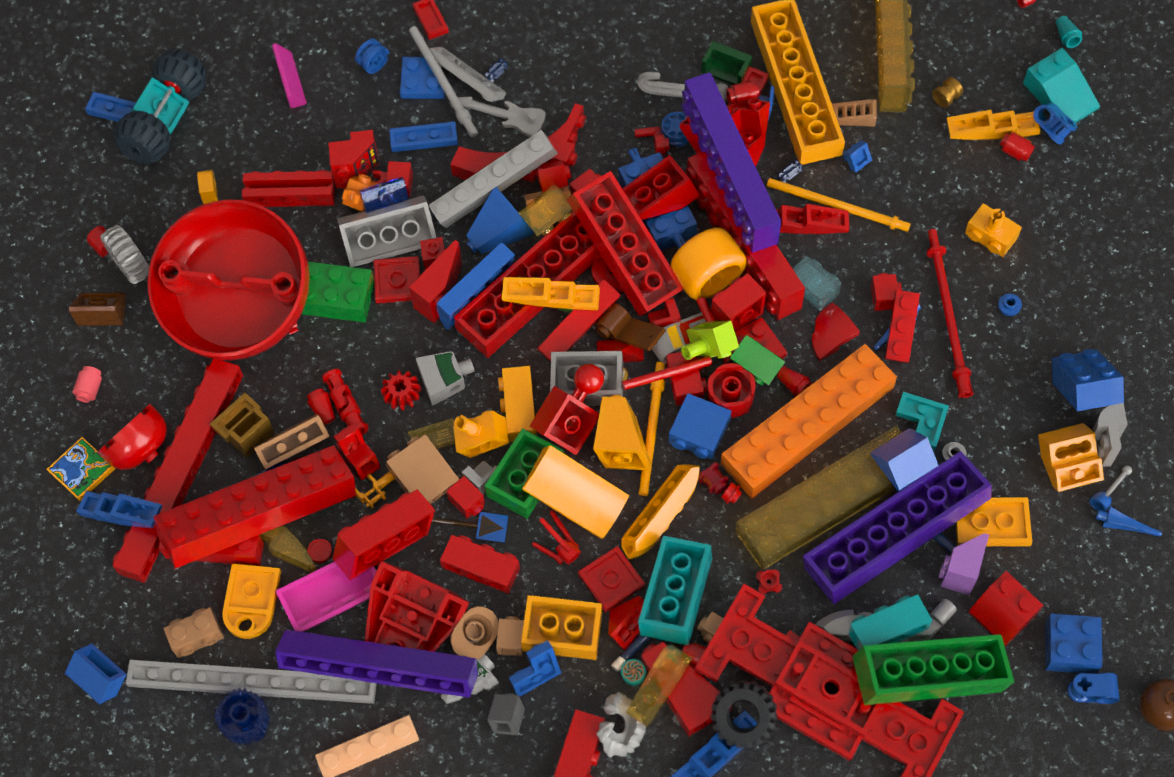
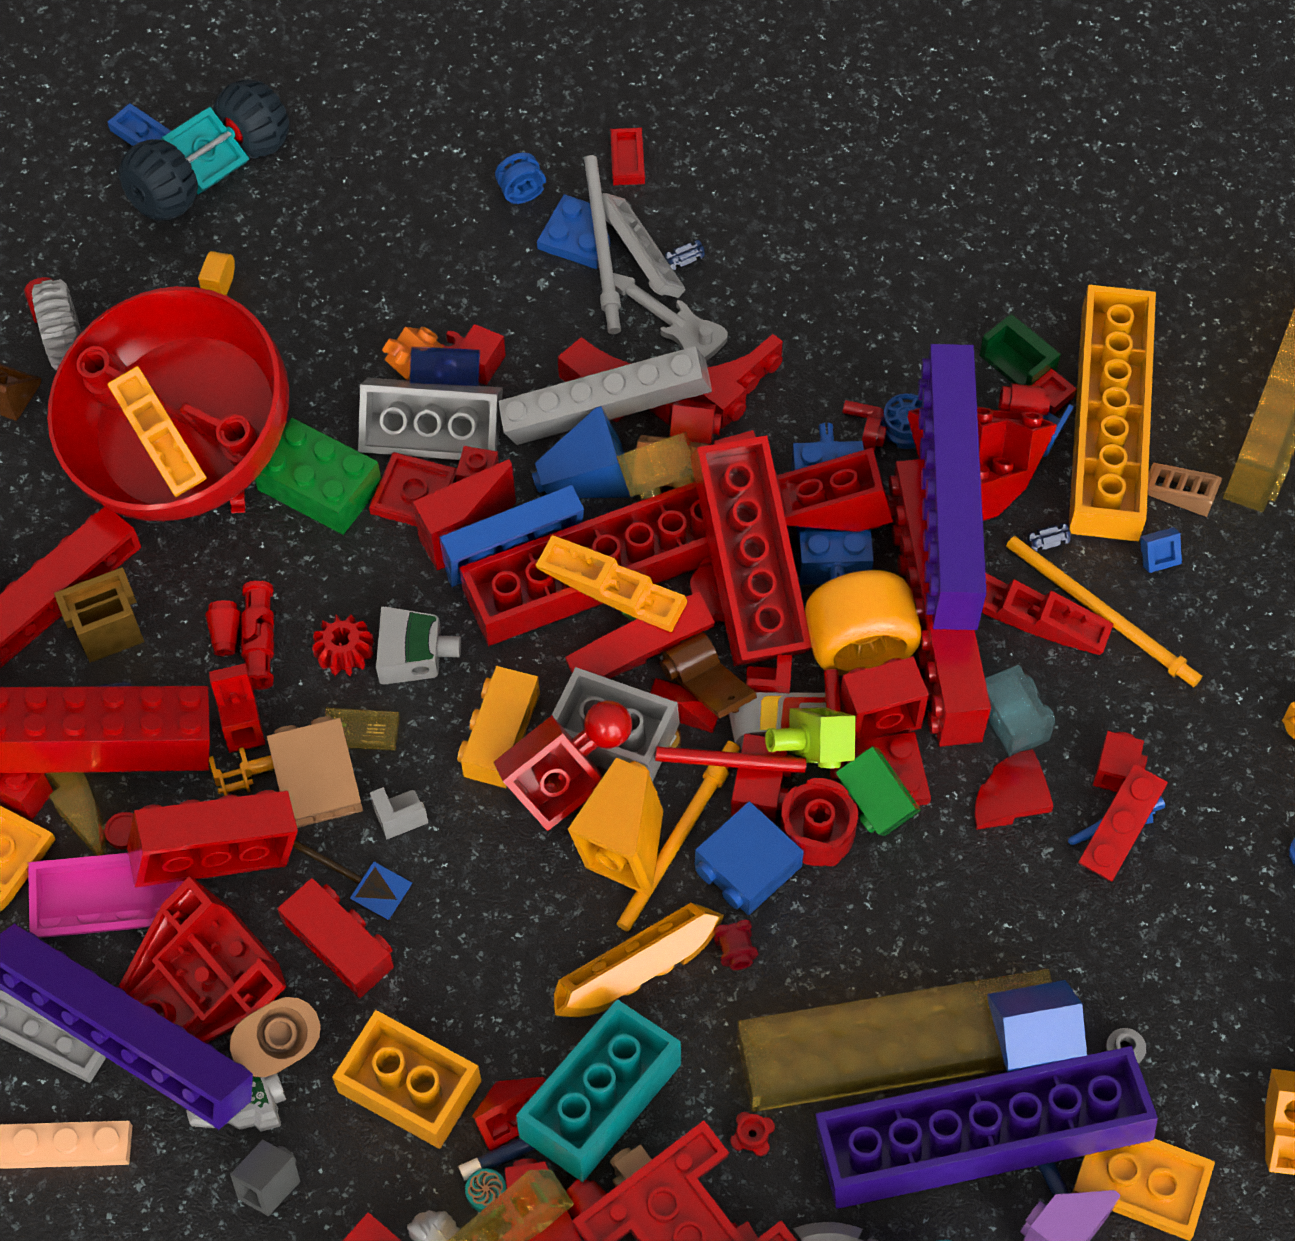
camera: 20 degrees right, 5 degrees down
red brick [242,170,335,207] -> none
medium nougat brick [253,414,329,470] -> none
dark pink slope [272,43,306,108] -> none
red piece [329,130,379,189] -> none
blue plate [390,122,458,152] -> none
red brick [446,476,485,519] -> none
light orange brick [453,410,509,458] -> none
green brick [485,428,564,519] -> none
medium nougat brick [496,616,524,656] -> none
blue plate [509,640,561,697] -> none
light orange slope [522,445,629,539] -> none
red plant [532,510,581,565] -> none
red tile [577,546,645,613] -> none
light grey piece [637,72,728,104] -> none
orange brick [721,344,897,499] -> none
red plate [721,482,742,504] -> none
red cone [777,366,812,397] -> none
teal plate [896,392,949,451] -> none
red bar [926,229,974,398] -> none
none -> light orange slope [107,366,207,497]

